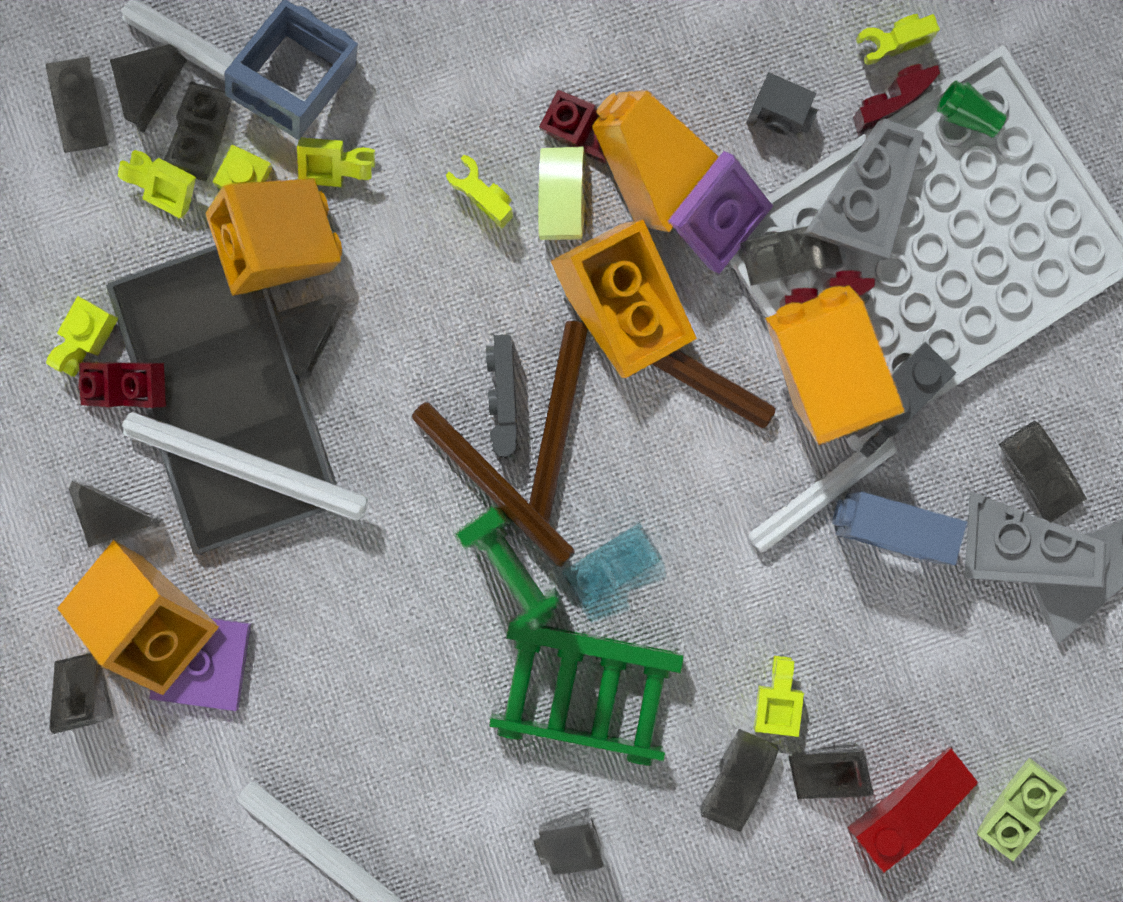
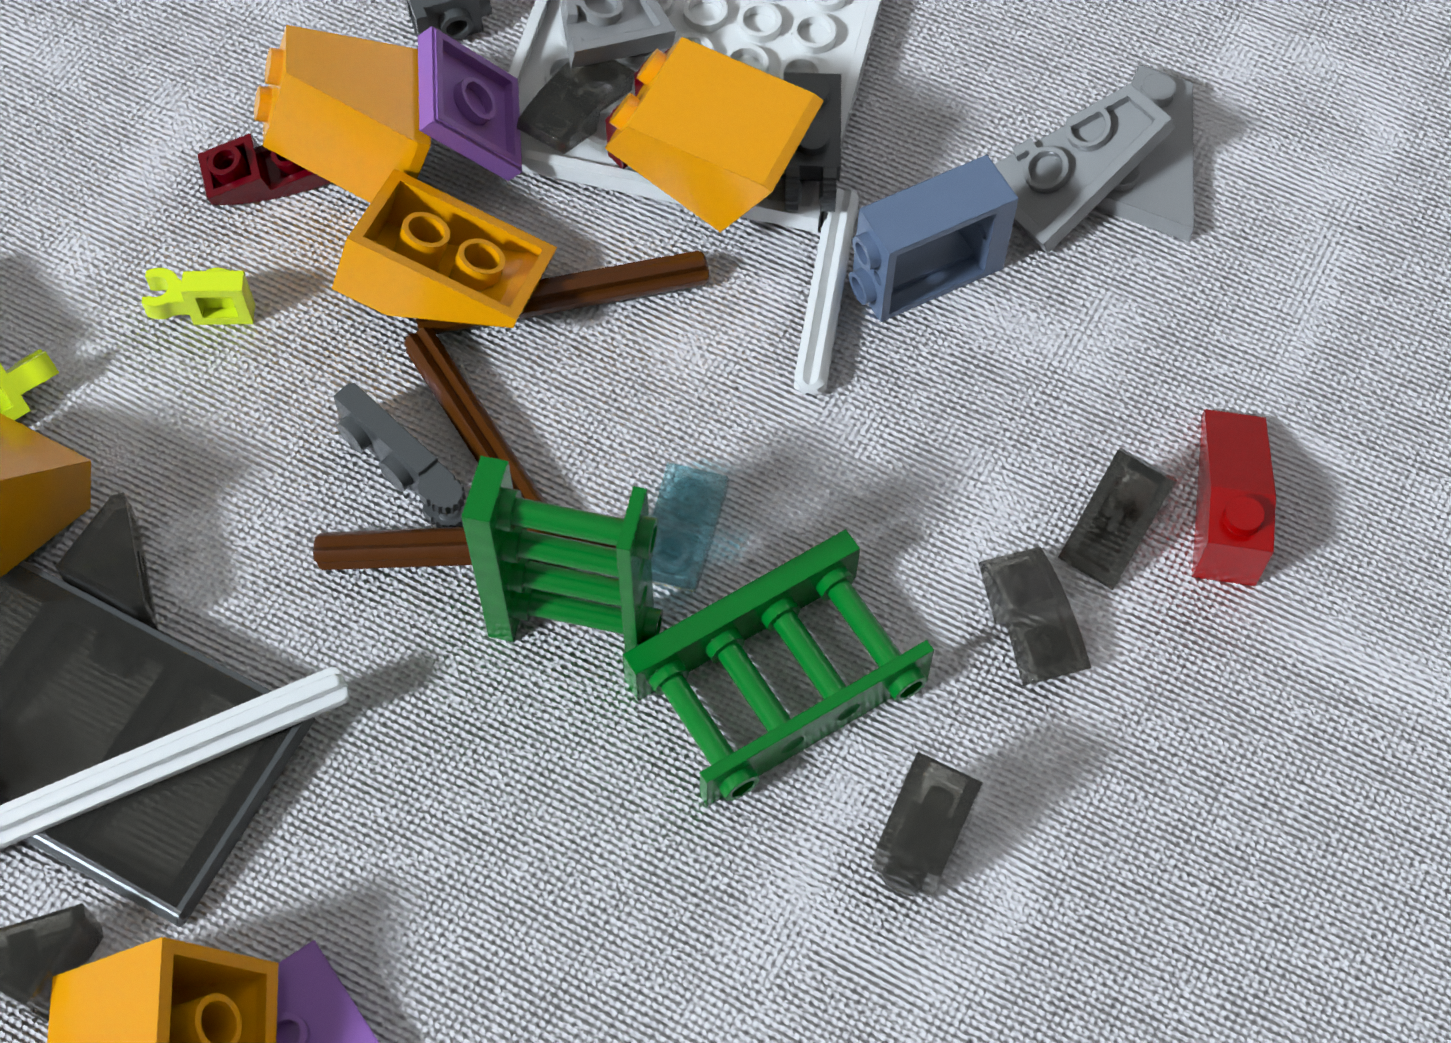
camera: 50 degrees left, 25 degrees down
yellowish green slope [538,147,586,240] -> none
neon yellow plate [753,655,804,737] -> none
yellowish green slope [977,758,1067,861] -> none
clear smoke slope [999,420,1087,522] -> none

